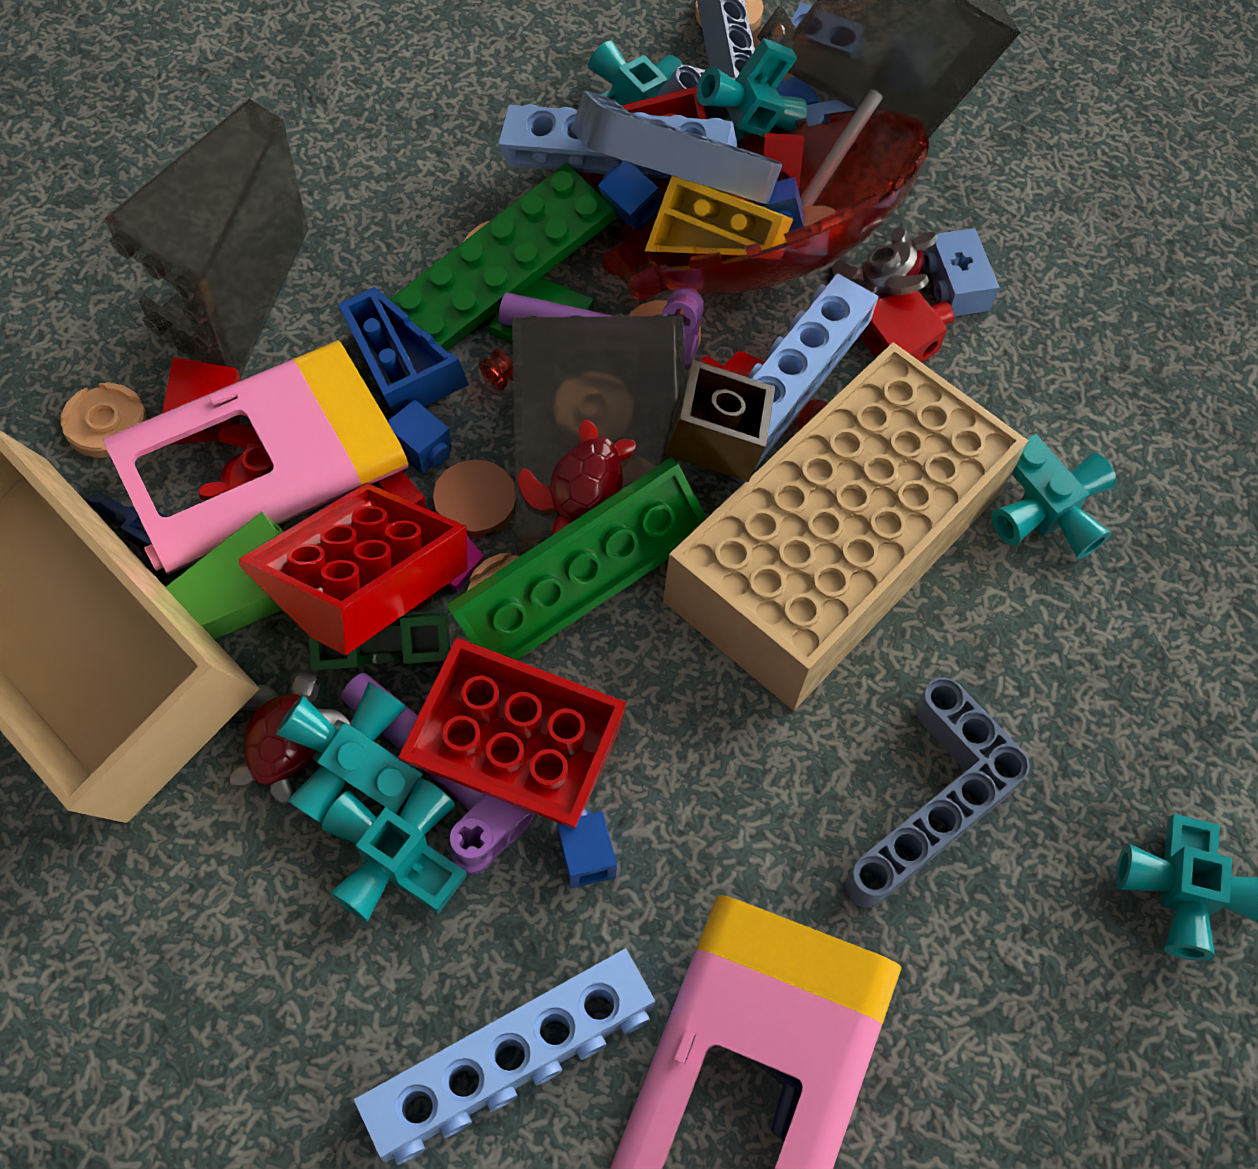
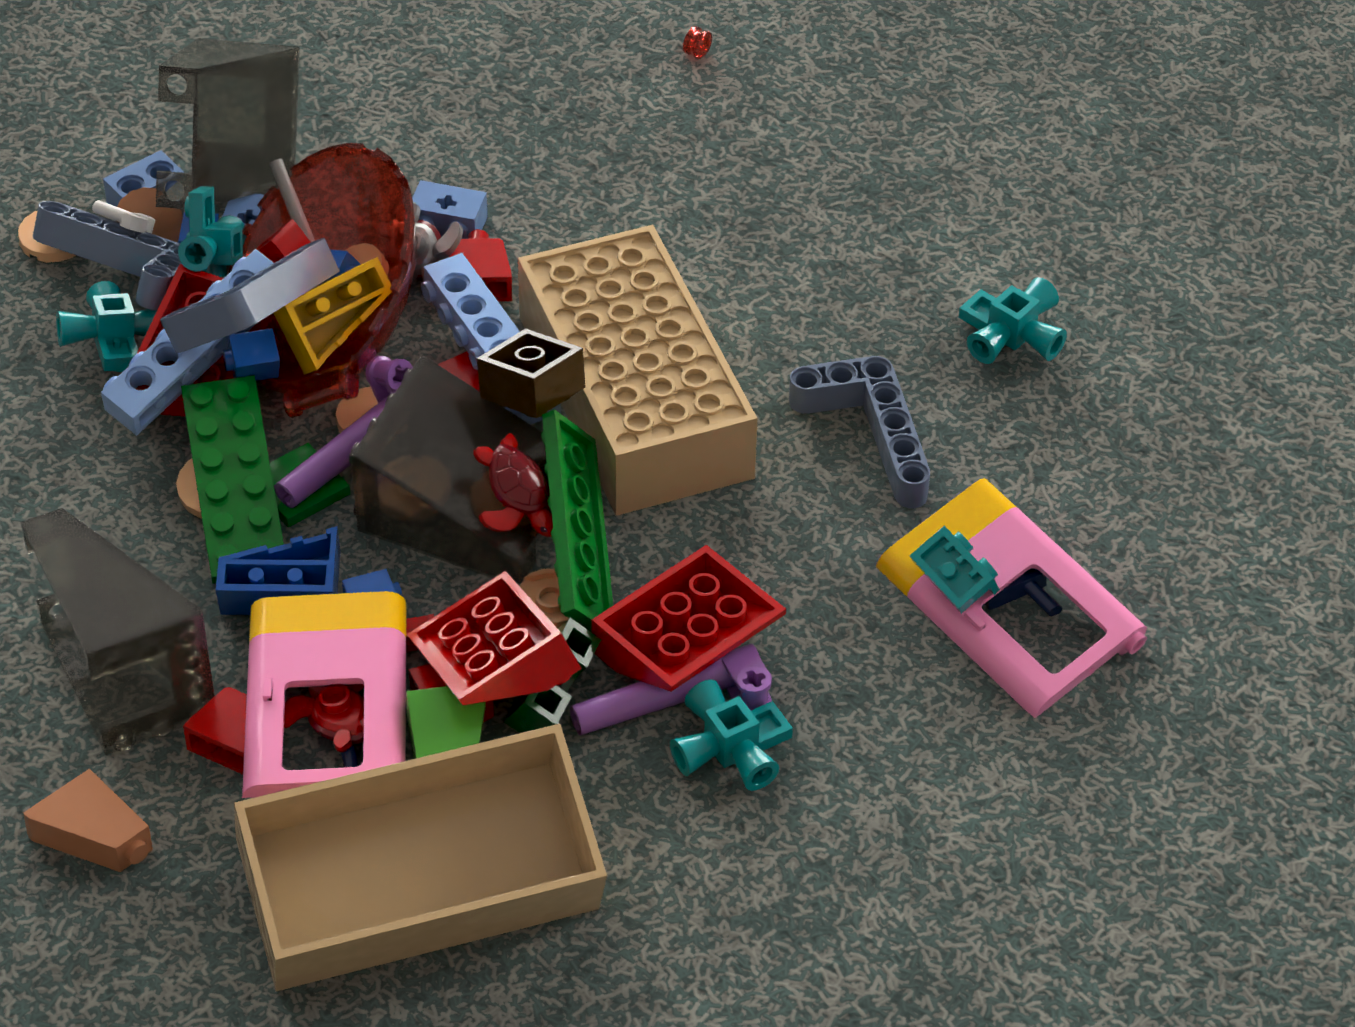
camera: 60 degrees left, 15 degrees down
light nougat tile [60,382,147,458] -> none
dark red animal [230,669,351,805] -> none
teal brick [275,682,422,823] -> none
light blue brick [354,948,655,1165] -> none
nougat tile [433,459,517,539] -> none
clear red bush [479,349,519,390] -> none
blue brick [557,810,617,889] -> none
teal brick [991,434,1116,560] -> none
none -> nougat slope [23,769,153,872]
none -> white bar [92,200,156,234]
none -> teal bracket [909,526,1000,614]

